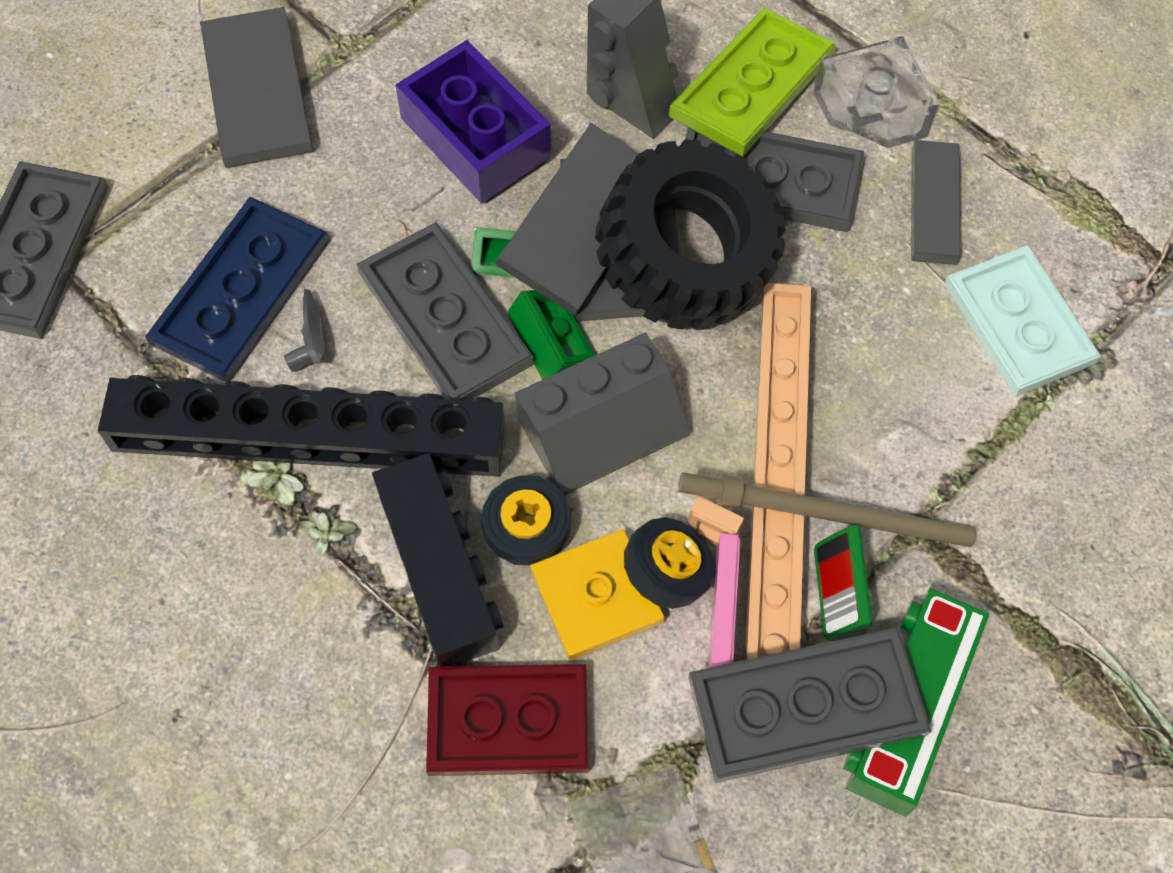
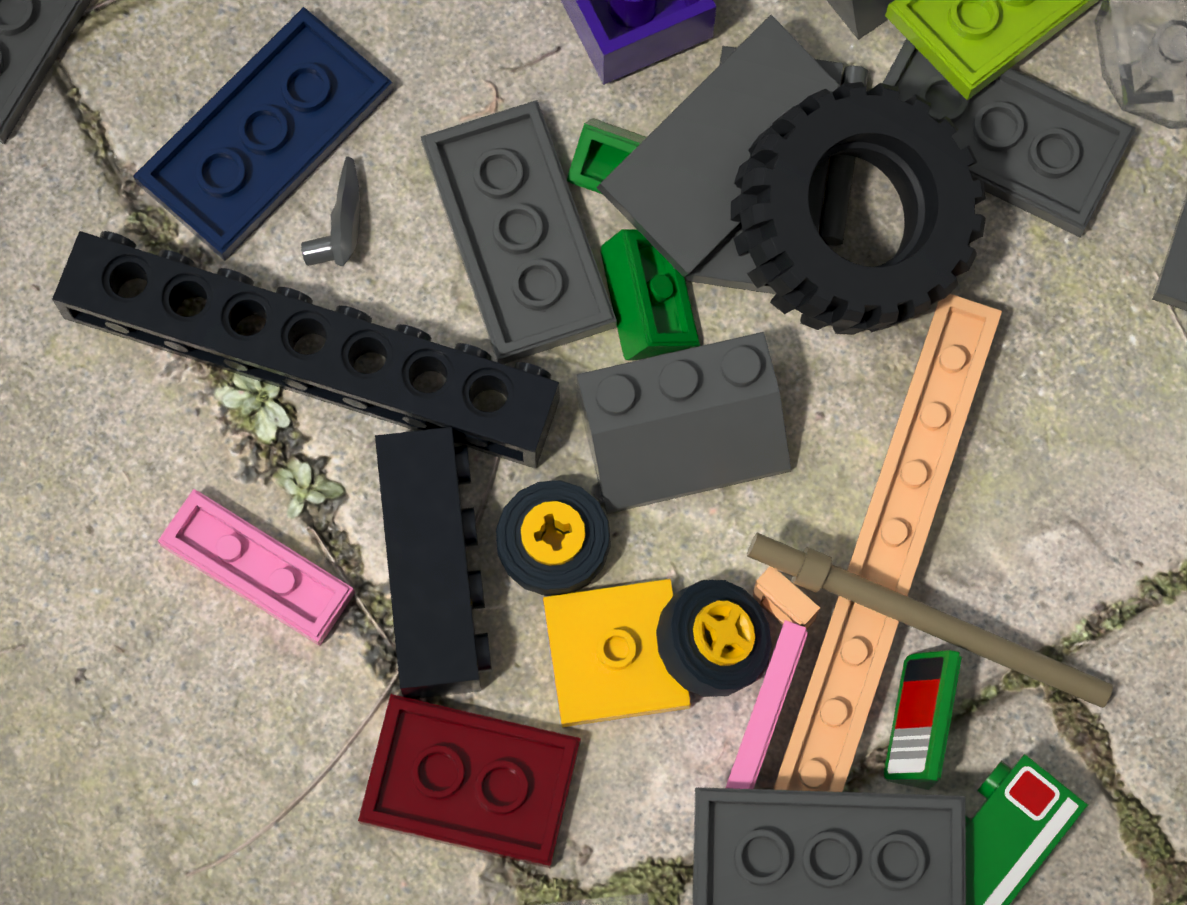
camera: 15 degrees right, 10 degrees up
none -> bright pink tile [158,489,355,646]

